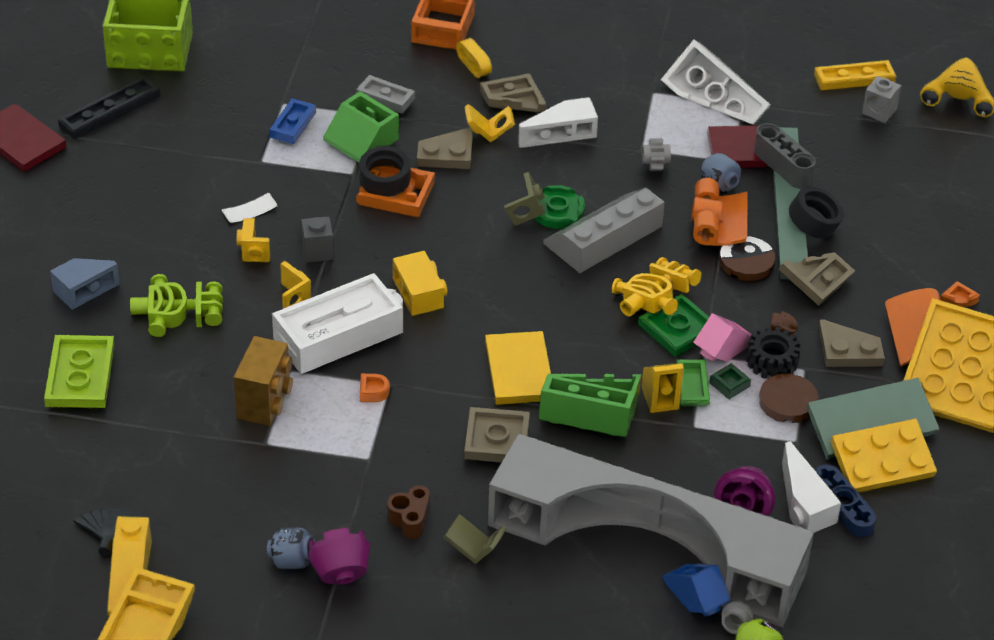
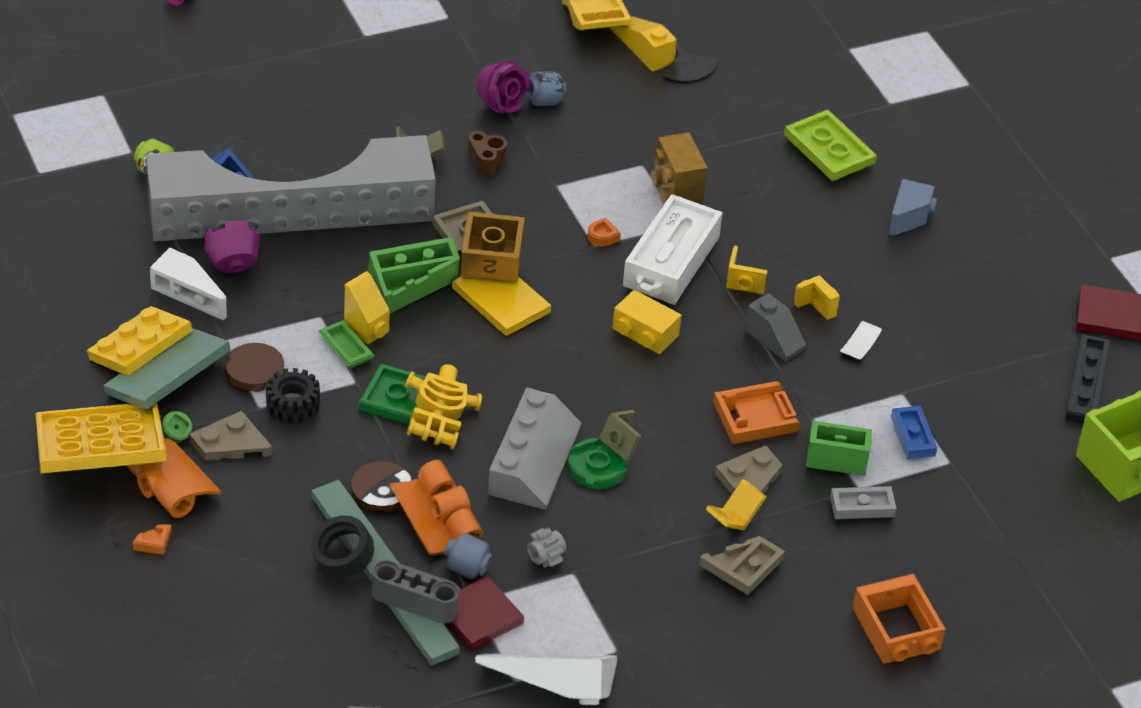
camera: 145 degrees right, 0 degrees up
lime piece [130,274,223,337] -> none
black tyre [359,146,411,197] -> none
yellow beam [456,38,492,78] -> none
white slope [518,97,598,148] -> none
bright pink slope [694,313,752,362] -> none
dark green tile [709,363,751,399] -> none
reddish brown plate [771,311,798,336] -> none
dark tan wing [779,252,855,306] -> none
dark blue beam [815,465,876,537] -> none
none -> bright green tile [161,411,192,443]
none -> pearl gold brick [461,212,525,282]

